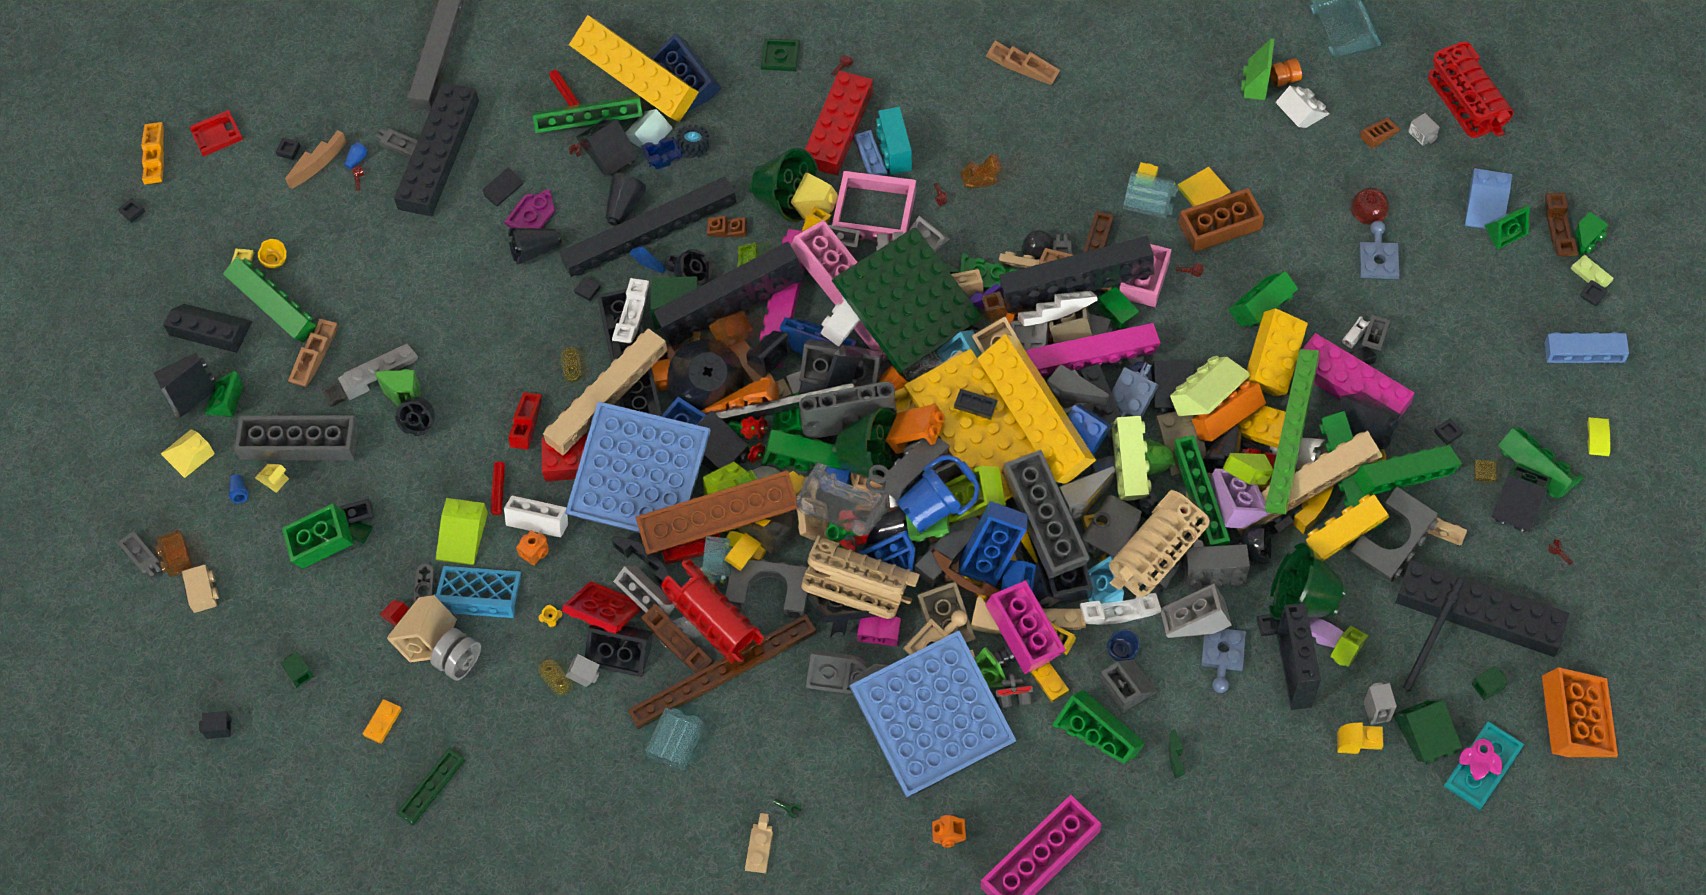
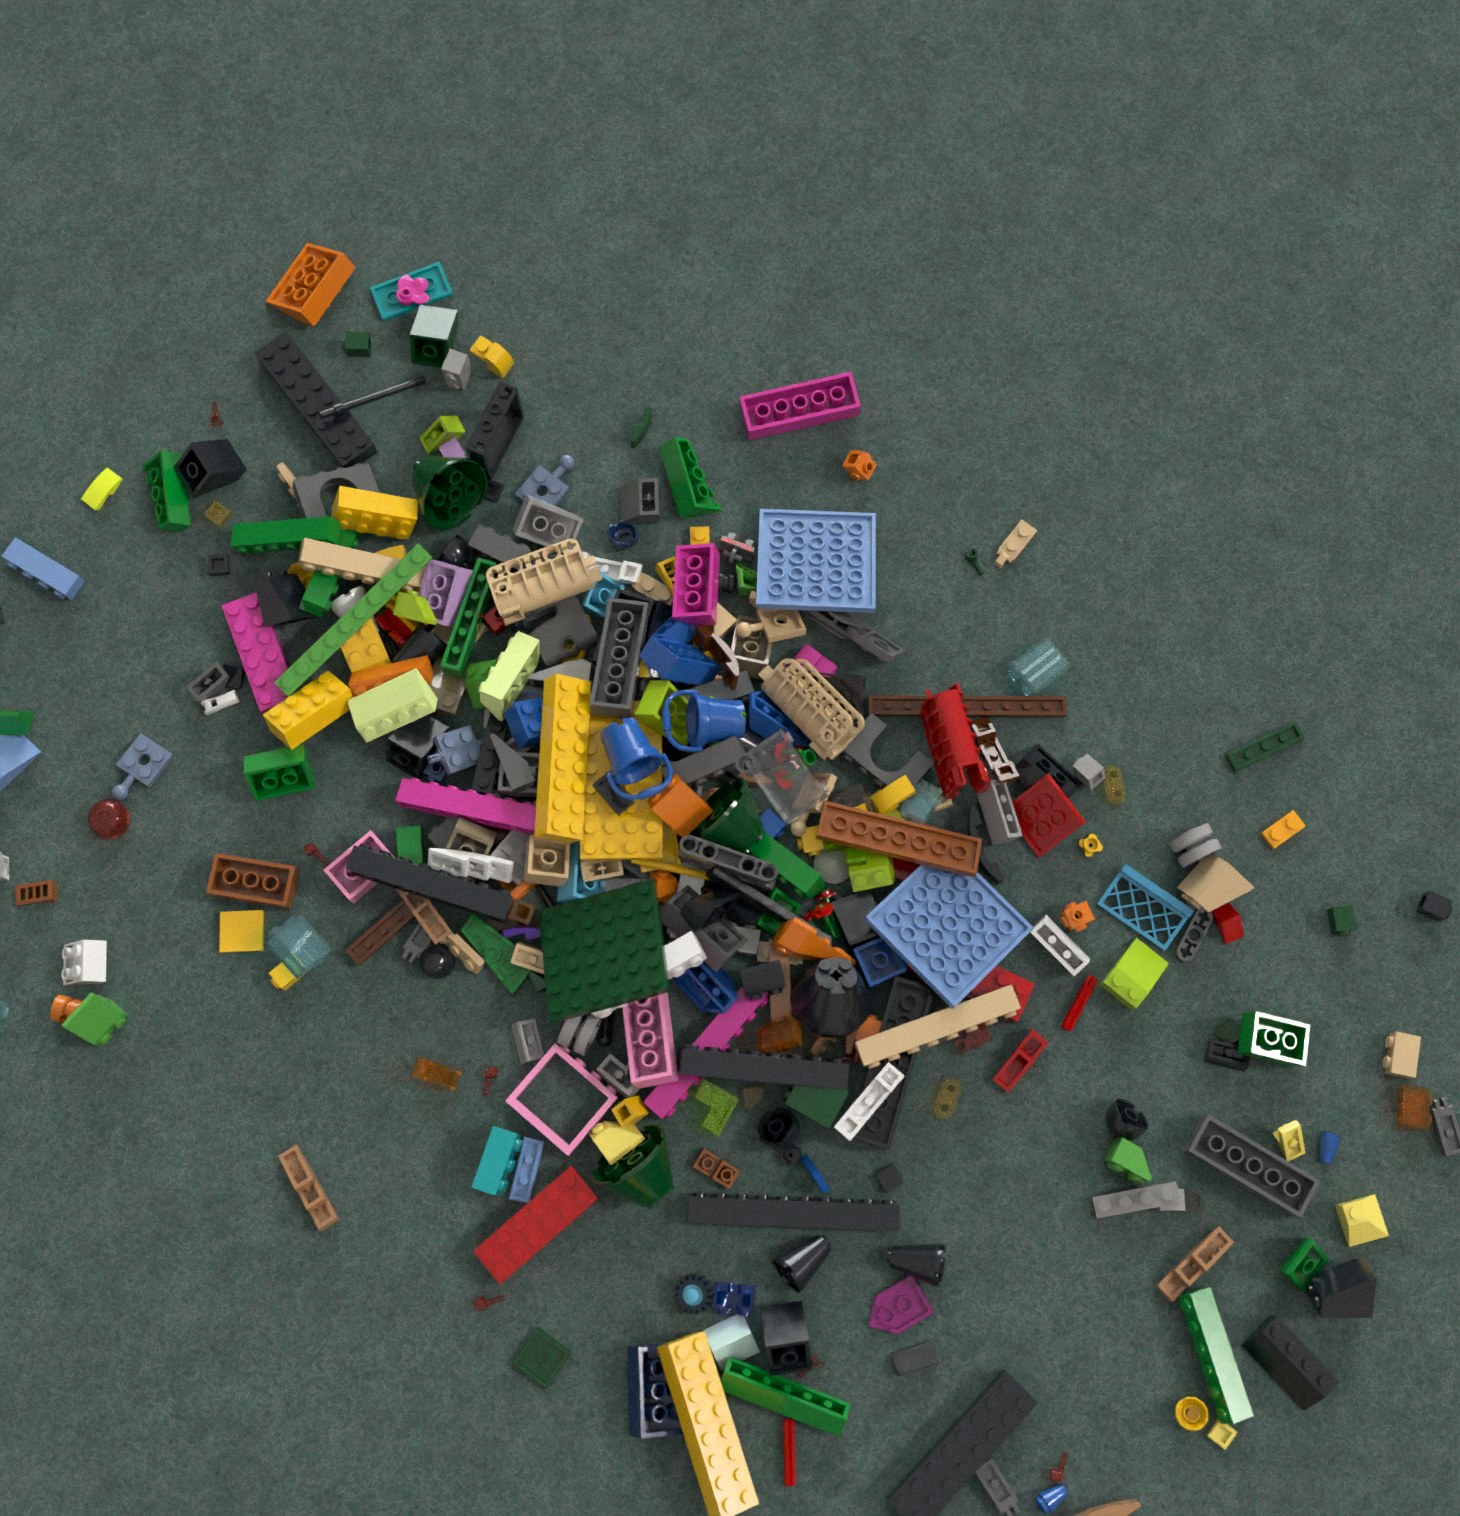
camera: 155 degrees left, 15 degrees up
none -> blue piece [600,718,673,800]

